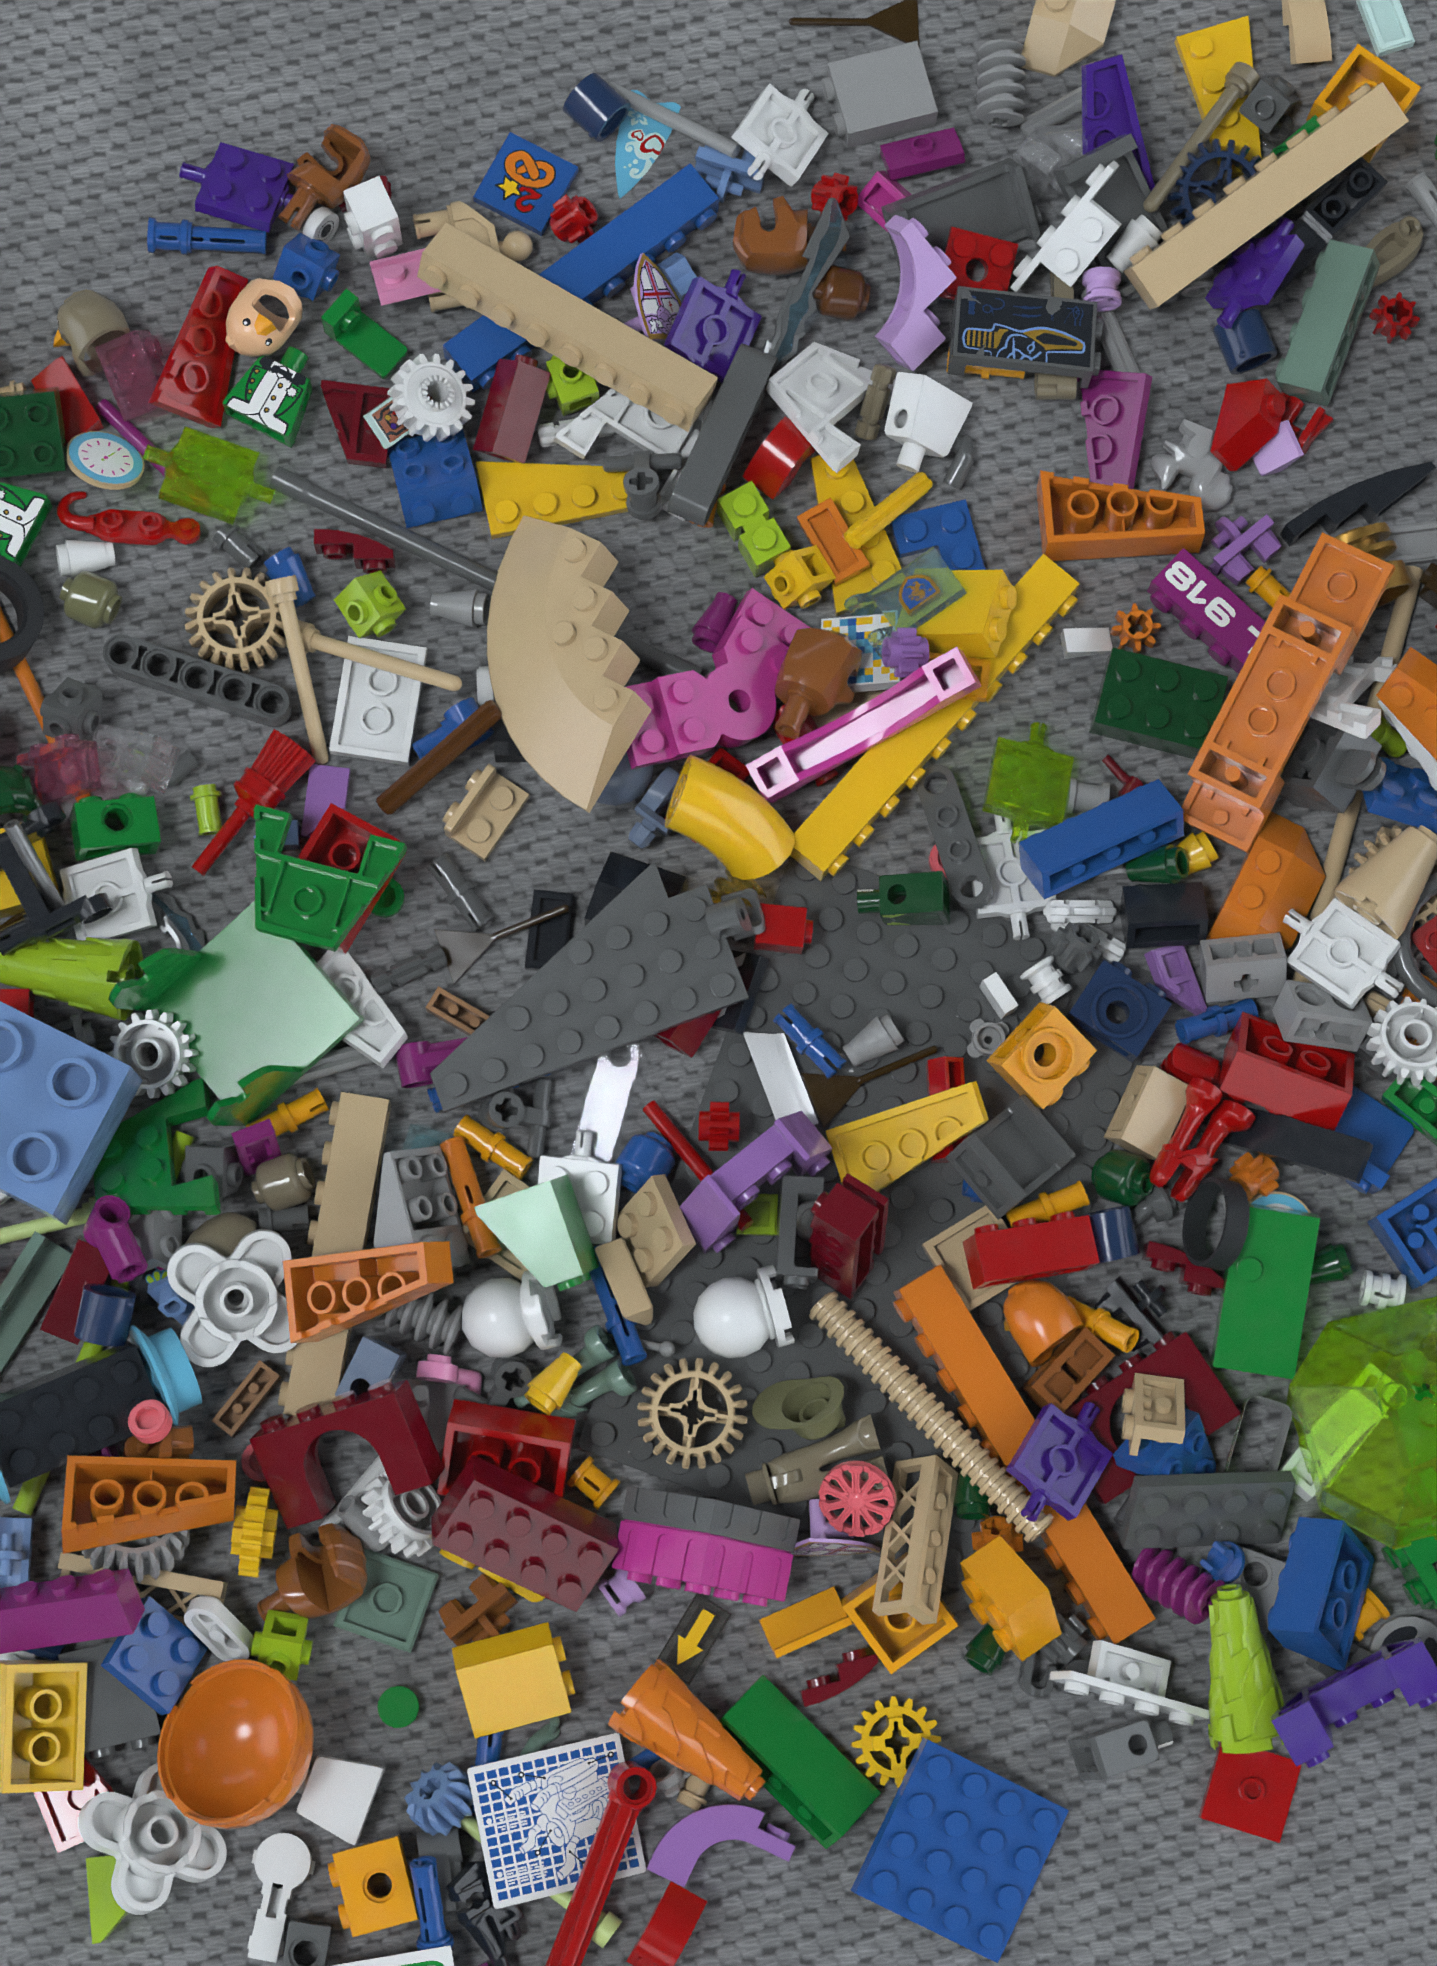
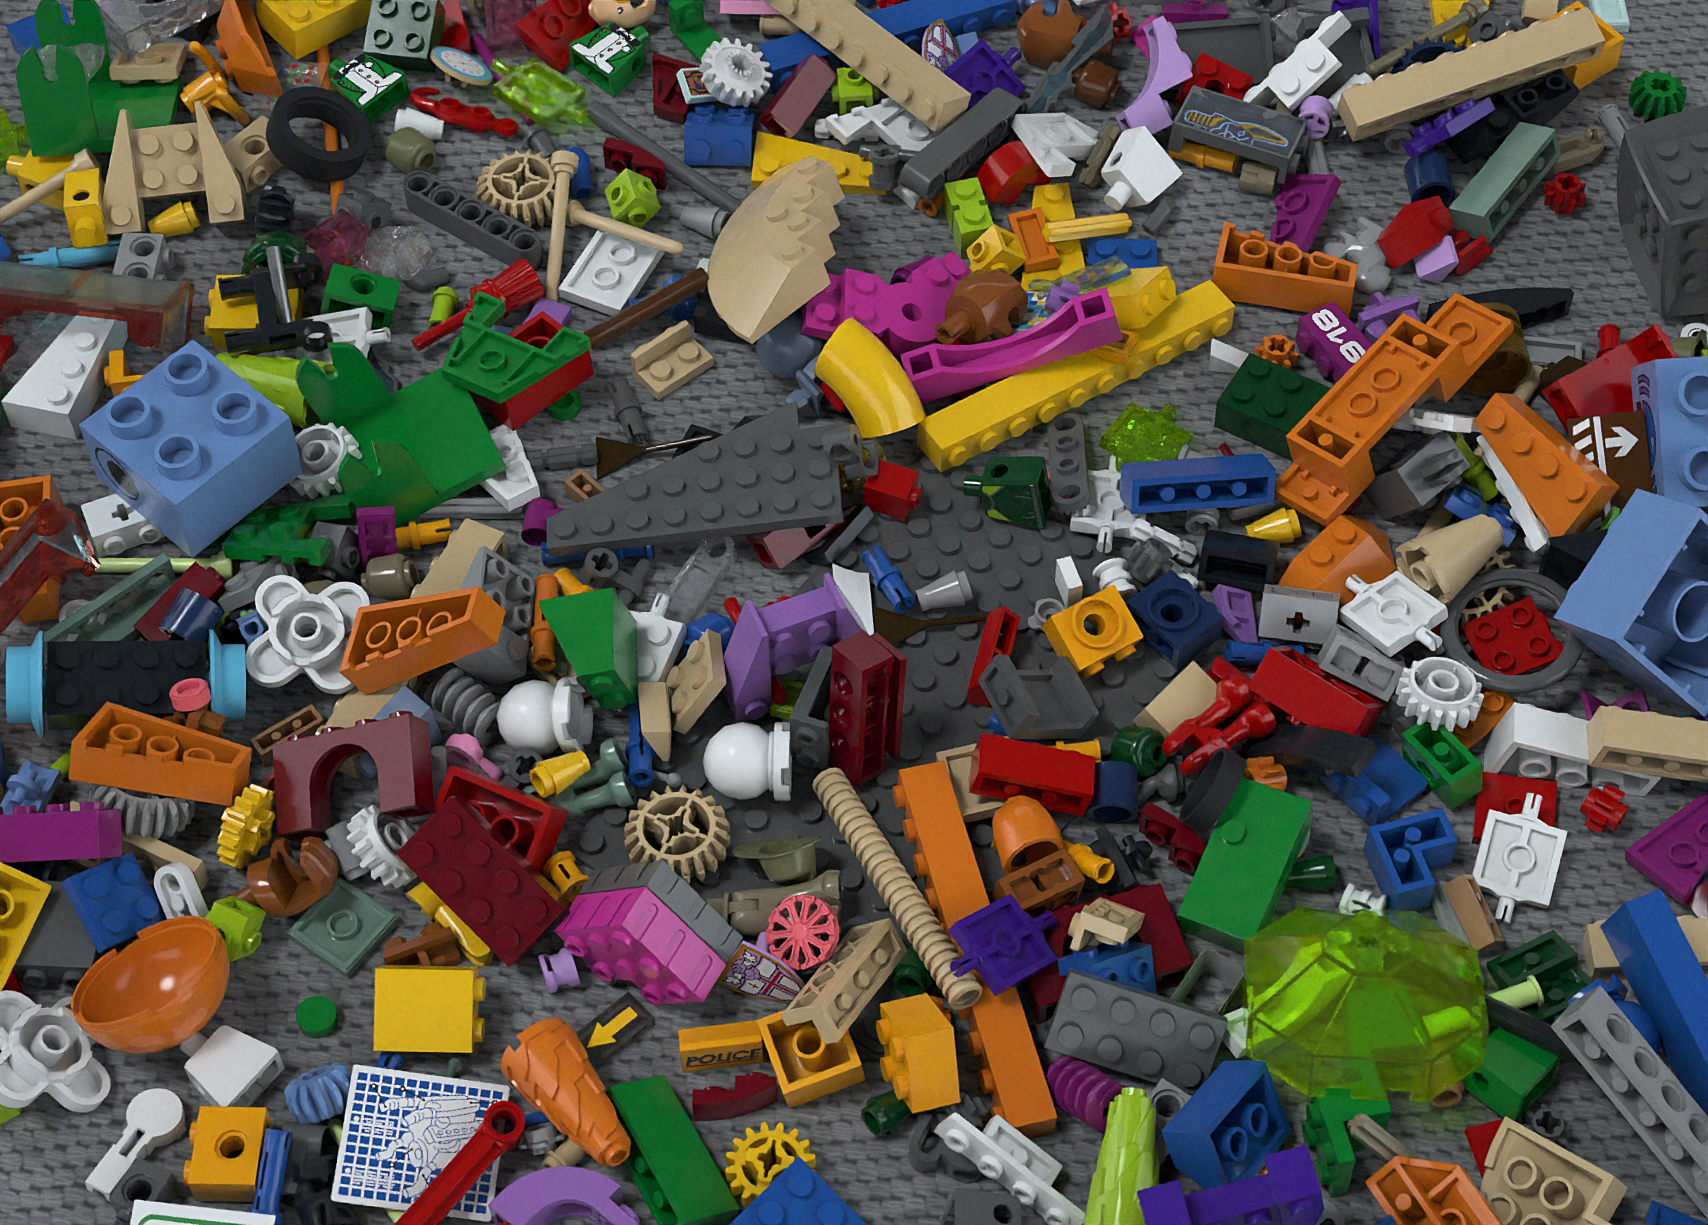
camera: 25 degrees right, 25 degrees down
magenta piece [83,1195,148,1283] -> none
yellow wing [825,1081,989,1192] -> none
dark green cone [1126,844,1189,884] -> none
blue plate [1200,1541,1245,1583] -> none

